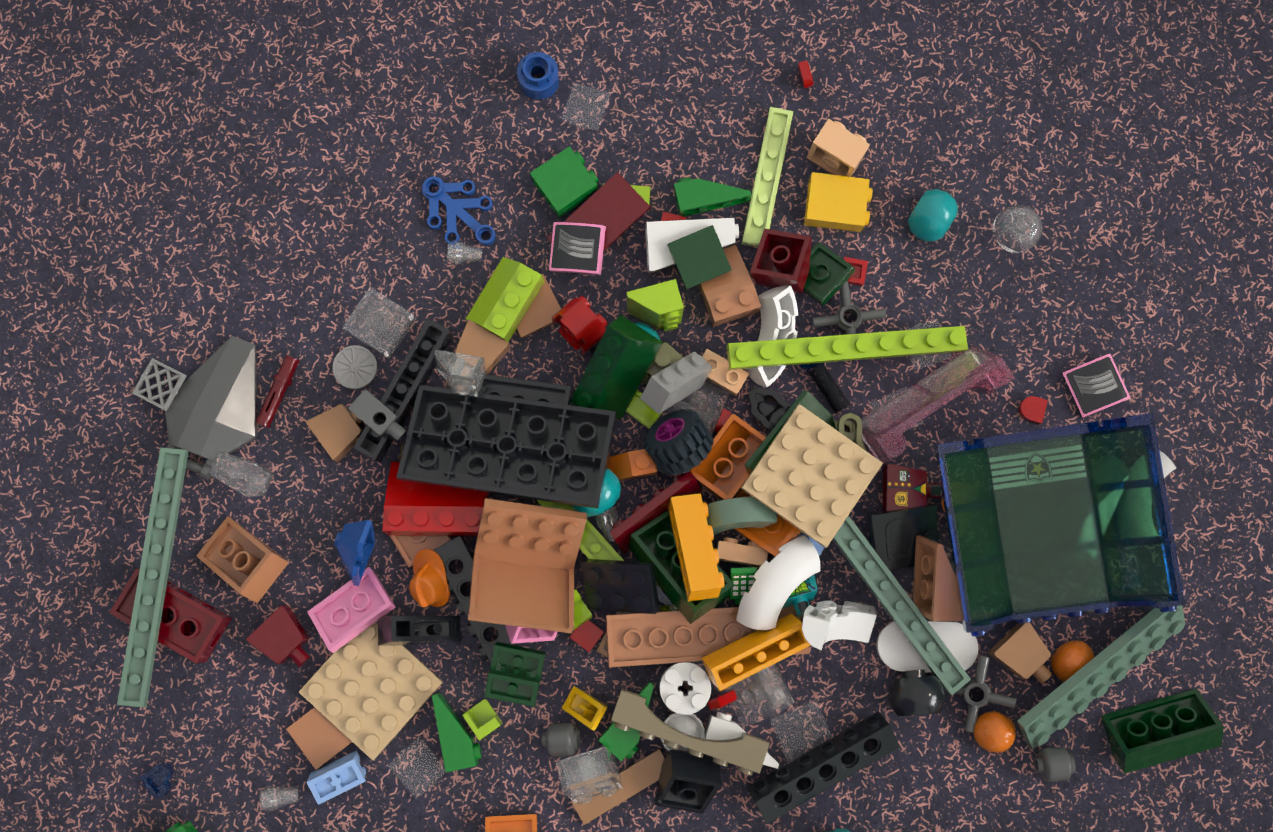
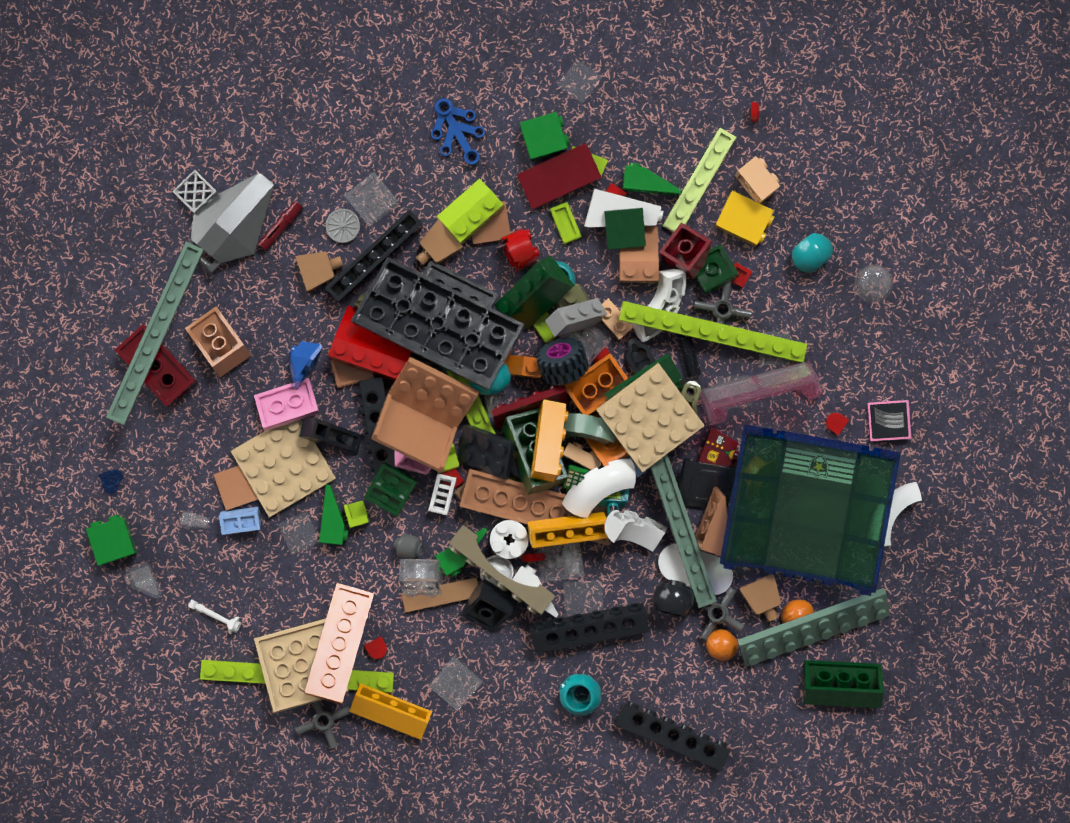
camera: 15 degrees right, 5 degrees up
clear slope [209,452,274,497] -> none
dark red torso [246,605,310,667] -> none
dark grey torso [348,389,406,442] -> none
orange piece [409,549,450,607] -> none
clear slope [434,350,486,397] -> none
clear cone [447,241,482,265] -> none
blue piece [517,52,559,100] -> none
slope [549,222,606,275] -> none
yellow slope [562,686,608,731] -> none
lime slope [627,279,684,331] -> none
dark grey head [1034,747,1075,782] -> none
none -> white slope [428,473,456,515]
none -> lime tile [550,202,582,245]

